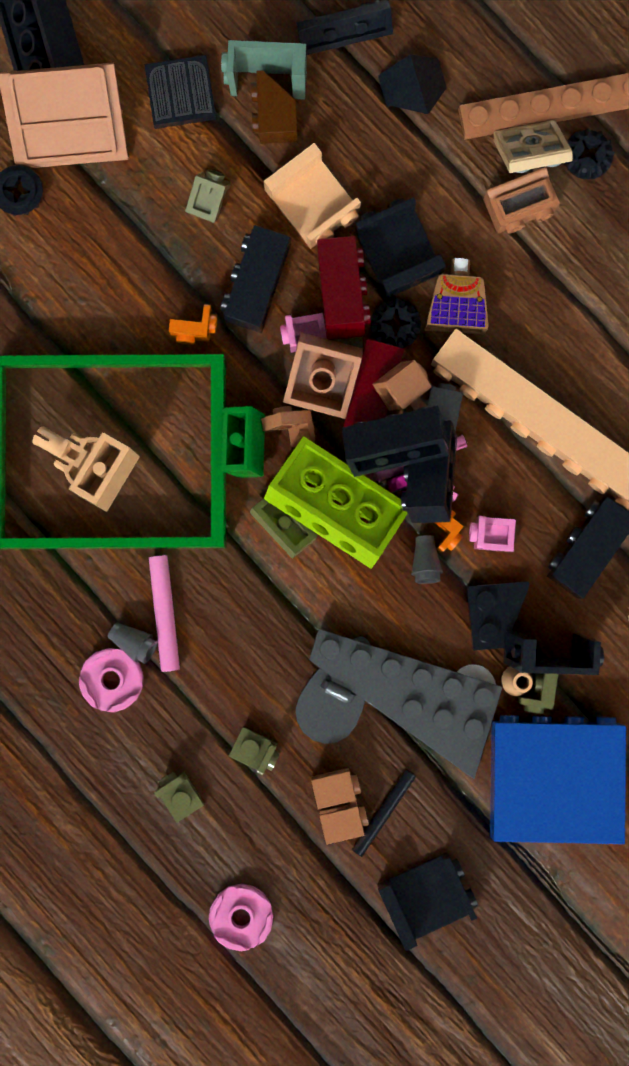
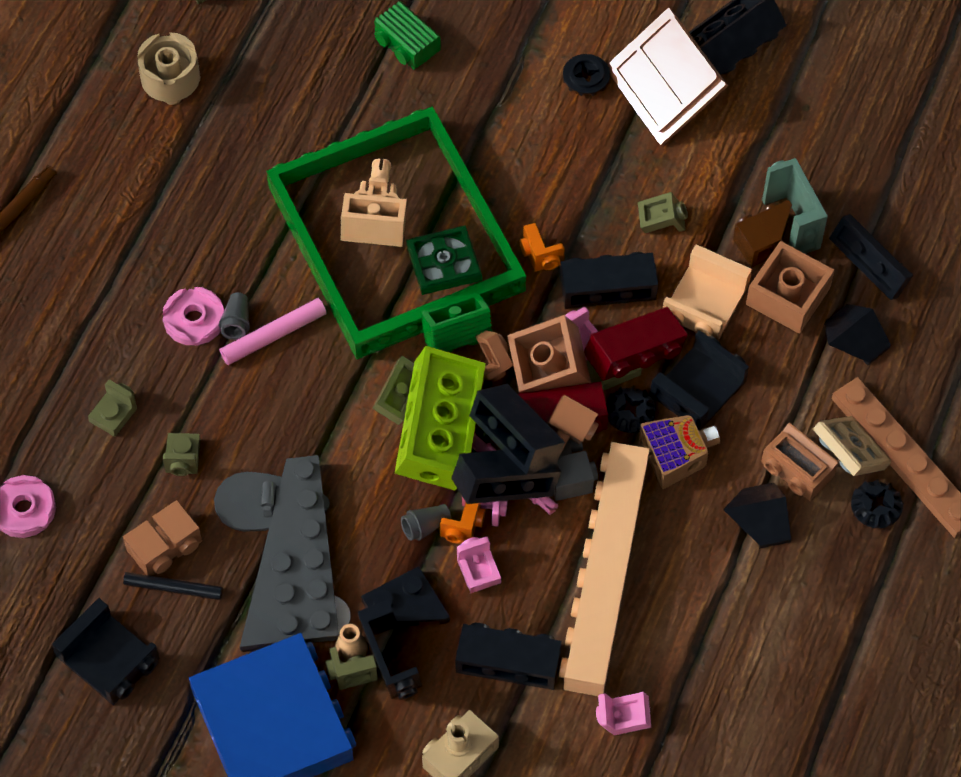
camera: 60 degrees right, 25 degrees down
tile [144,55,216,129] -> none
none -> dark green piece [406,225,482,295]
none -> black slope [723,483,791,549]
none -> nougat brick [746,241,834,334]

